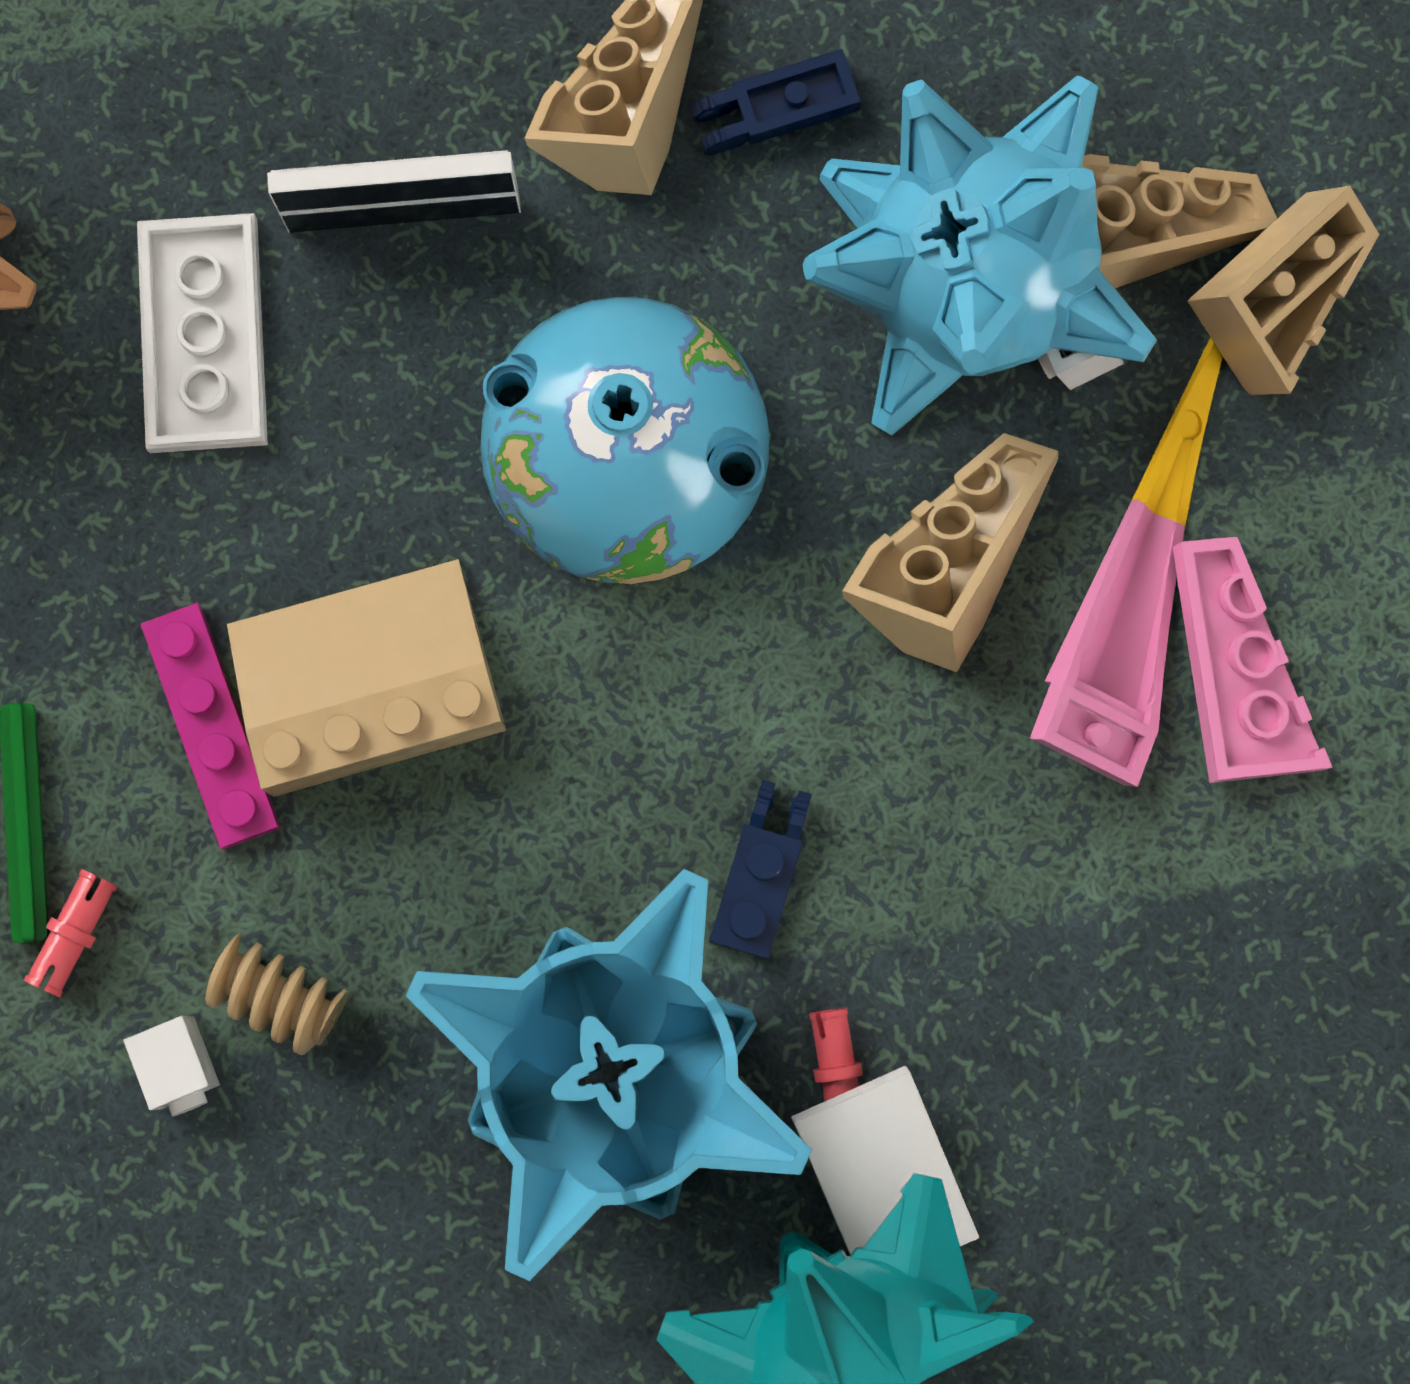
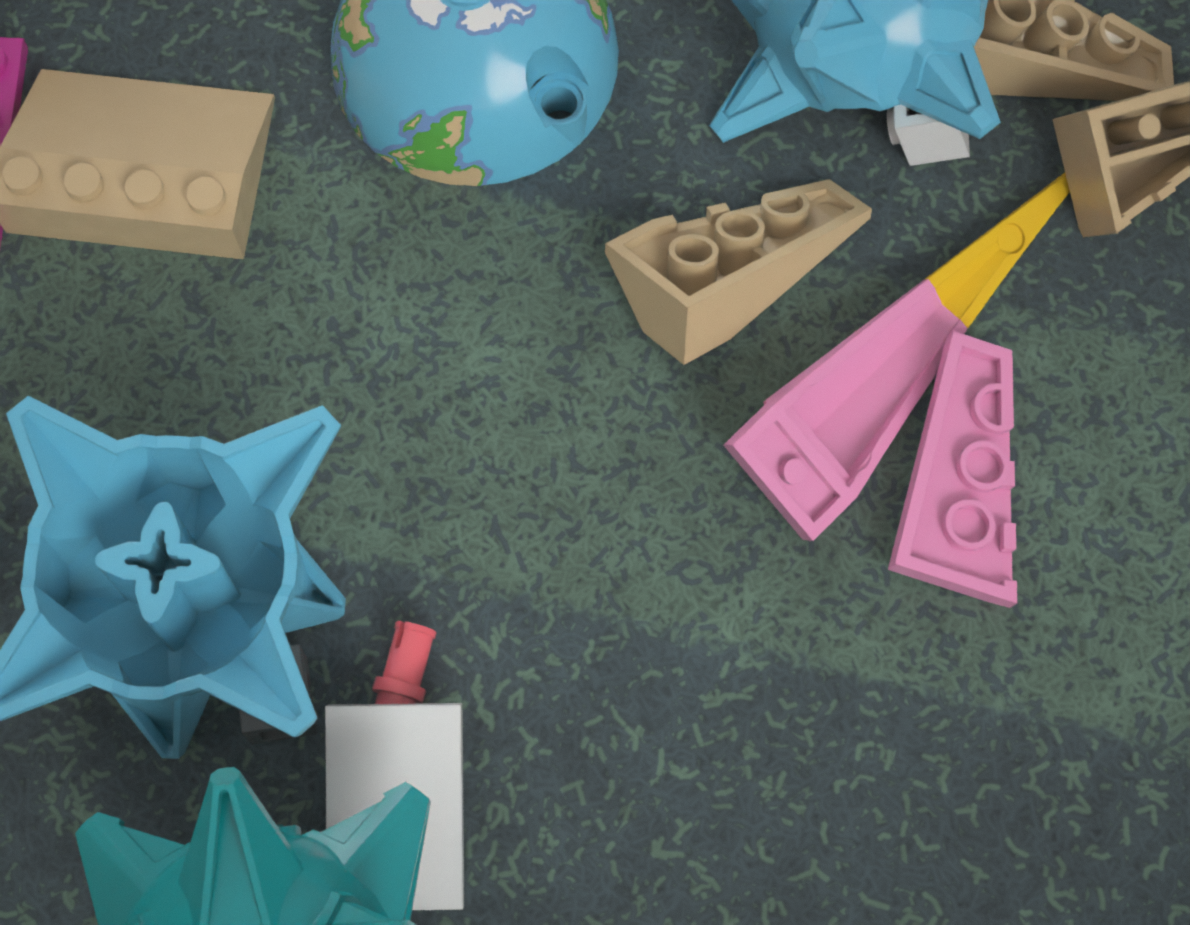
camera: 25 degrees right, 10 degrees down
dark blue hinge [709,779,812,960] -> none

